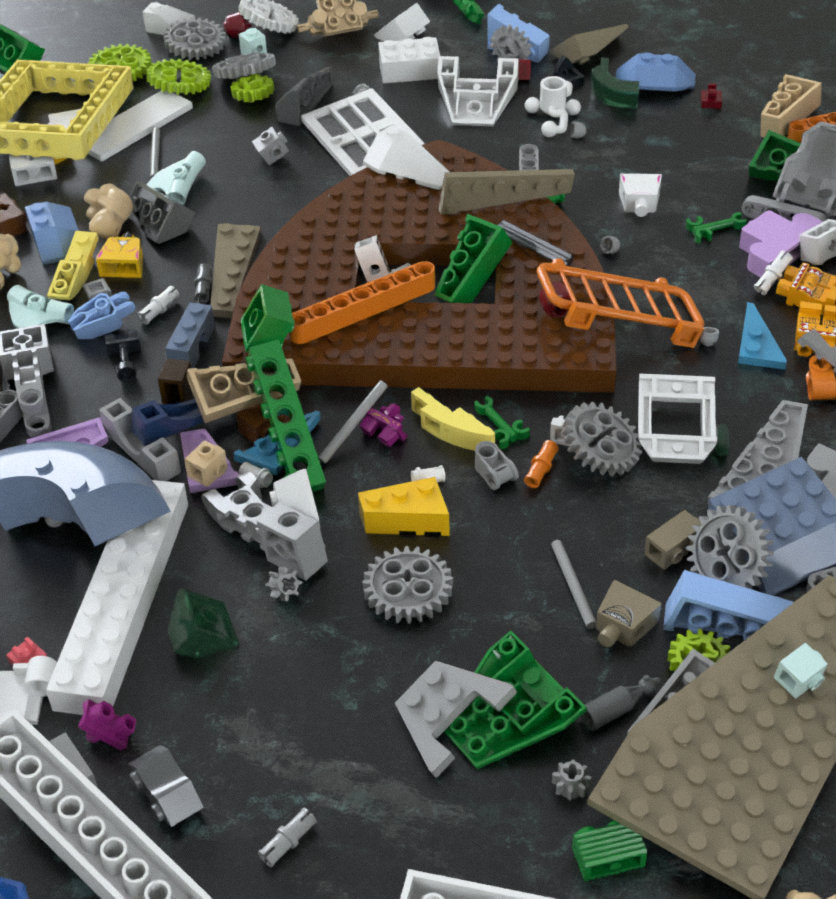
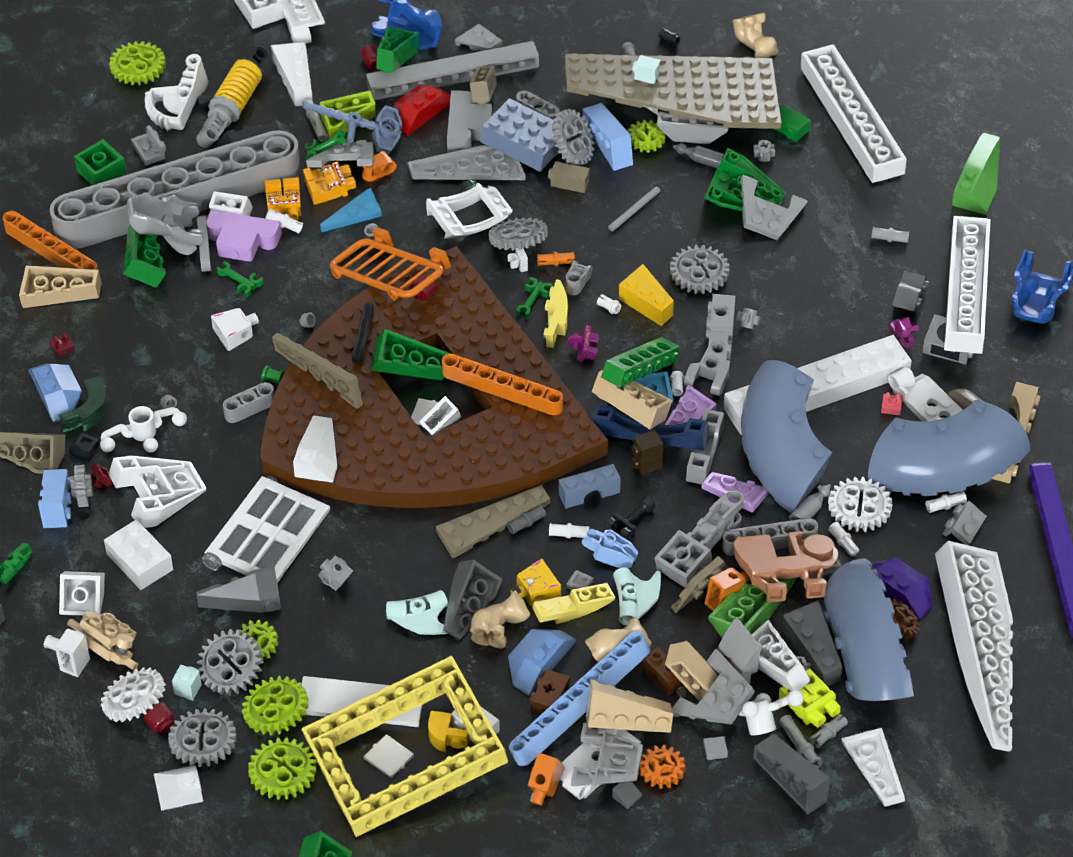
camera: 125 degrees left, 5 degrees up
light grey bar [149,128,160,180] -> none
clear green slope [168,588,239,659] -> none
tan brick [184,440,228,487] -> none
green brick [240,284,295,352] -> none
white slope [269,469,319,522] -> none
light grey bar [318,380,388,464] -> none
dark tan torso [596,580,662,648] -> none

